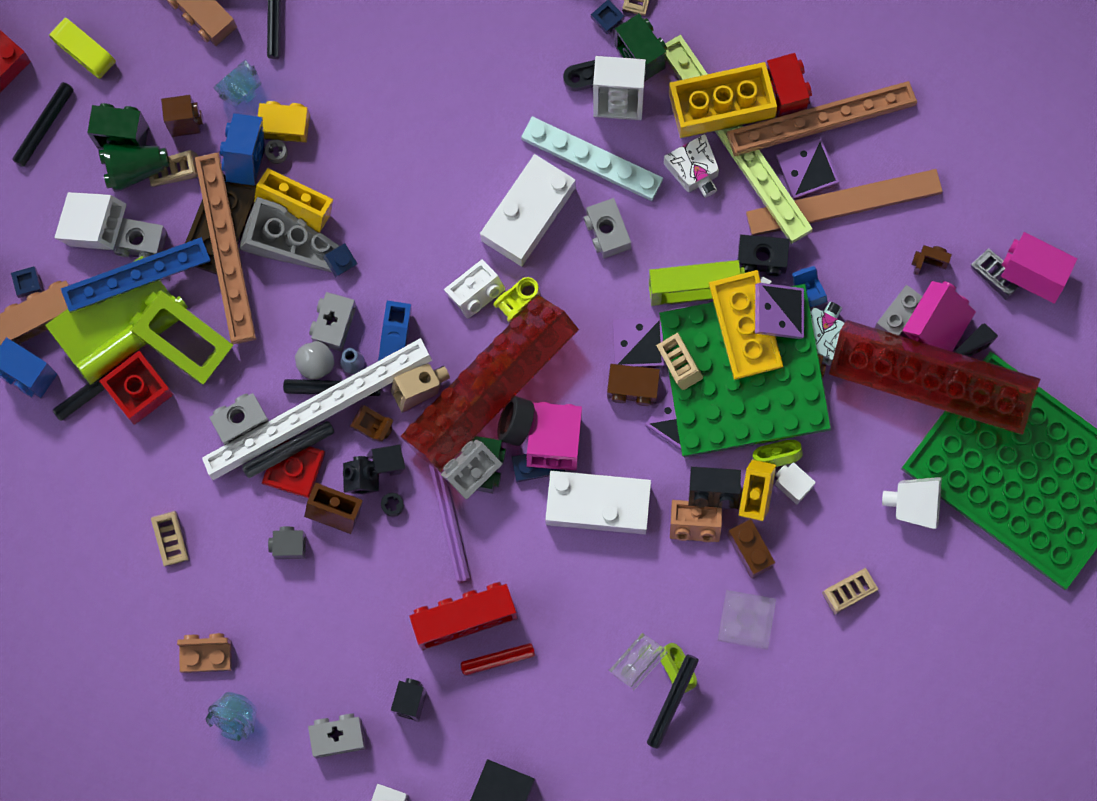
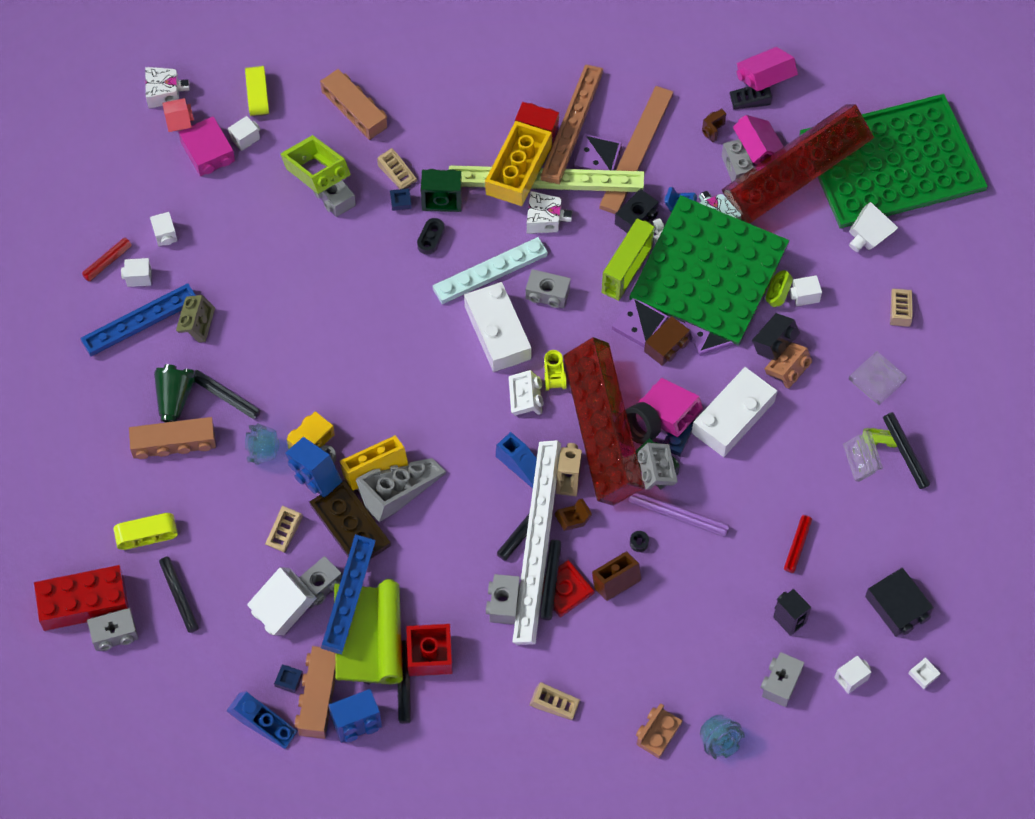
camera: 60 degrees left, 15 degrees down
dark green brick [87,103,149,149] -> none
dark green cone [99,143,170,192] -> none
lime piece [129,290,233,385] -> none
reddish brown brick [161,95,204,137] -> none
nougat tile [195,152,256,345] -> none
dark grey brick [268,526,306,559] -> none
light grey hair [295,341,334,380] -> none
light grey brick [309,292,357,352] -> none
dark blue plate [323,243,358,278] -> none
sand blue cone [340,348,365,374] -> none
black brick [343,456,379,495] -> none
black panel [367,444,405,476] -> none
red brick [409,582,518,650] -> none
white brick [593,56,646,120] -> none
tan slope [656,333,703,390] -> none
yellow tile [709,270,783,380] -> none
reddish brown brick [727,519,776,579] -> none
yellow brick [739,460,776,521] -> none
medium lavender tile [755,283,804,339] -> none
black slope [947,323,998,366] -> none

